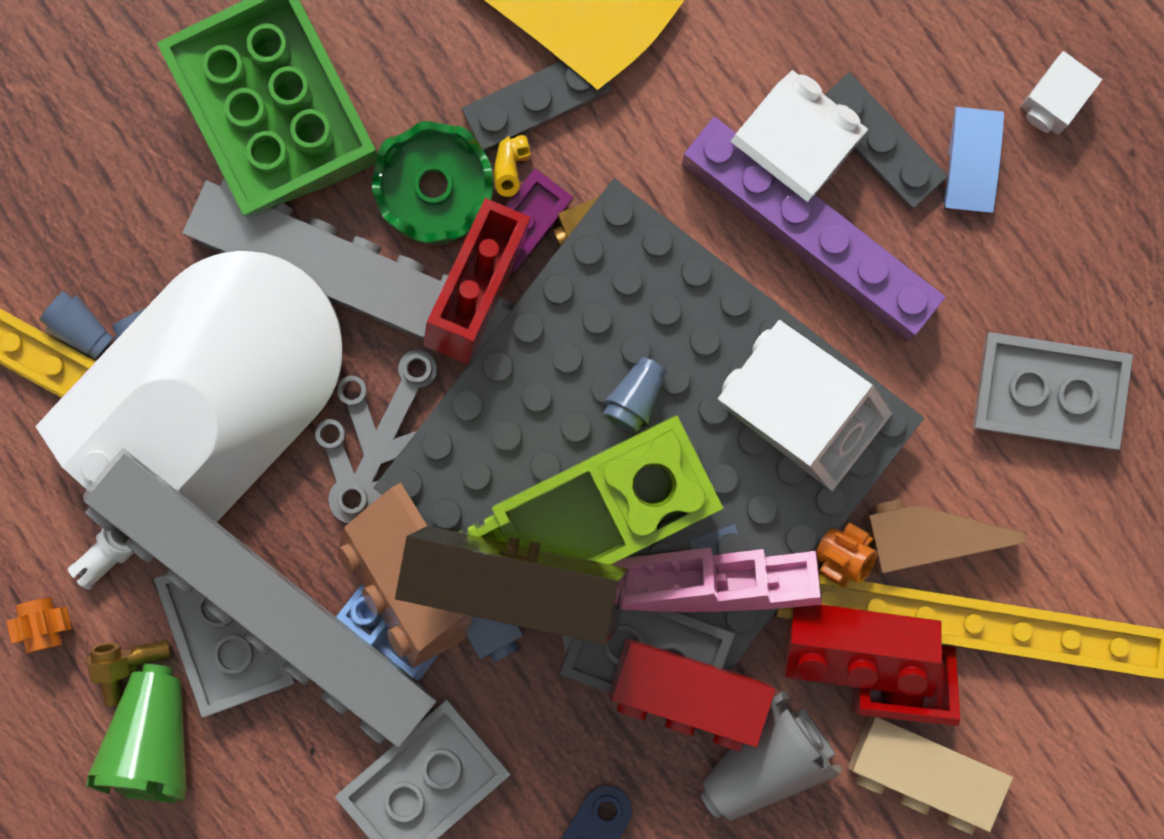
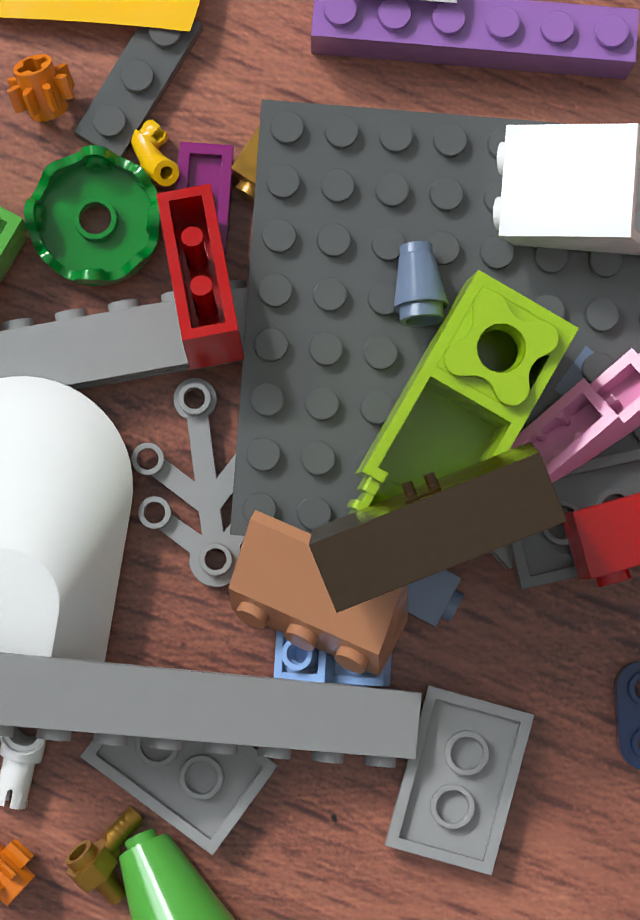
camera: 35 degrees left, 0 degrees up
none -> orange gear [7,54,75,122]

